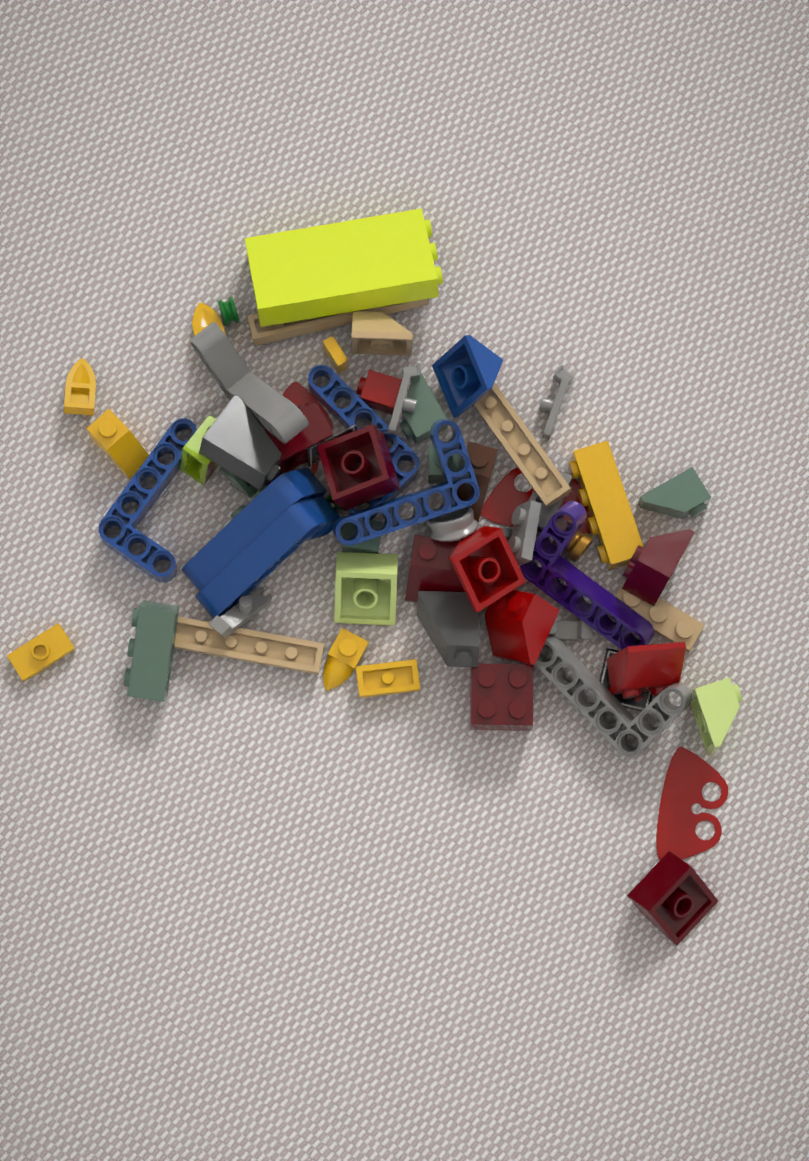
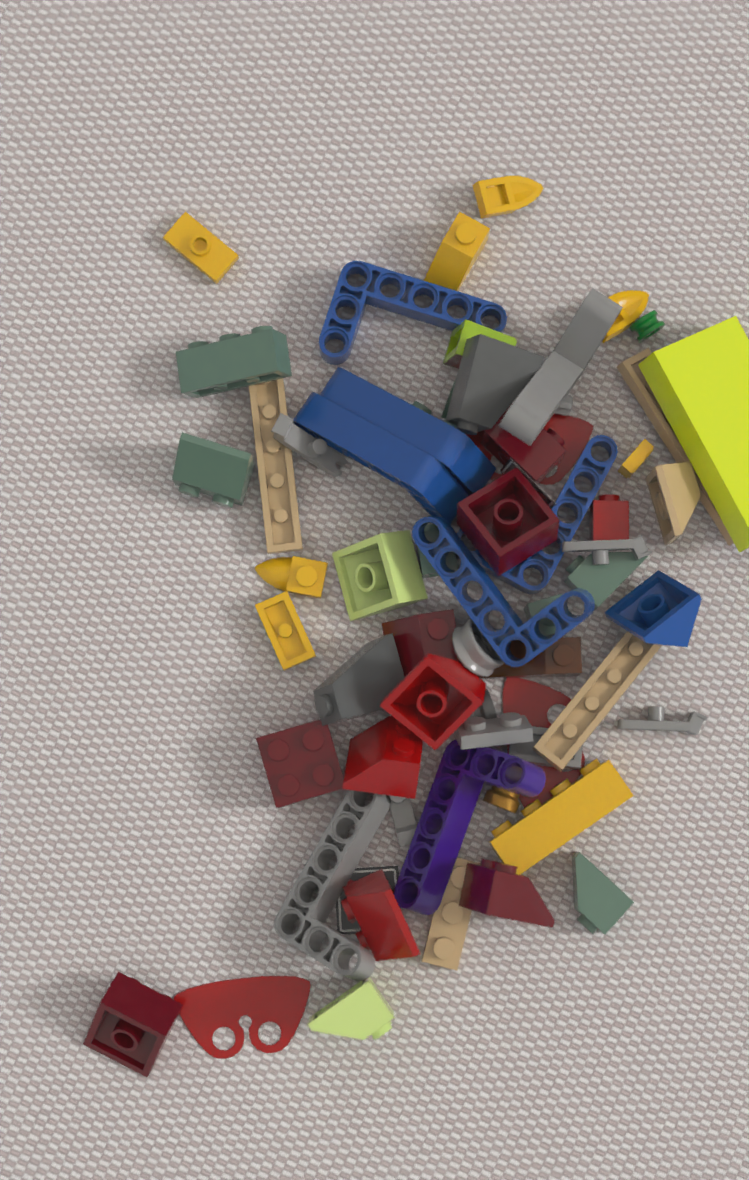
camera: 75 degrees right, 5 degrees up
none -> sand green slope [172,432,255,508]

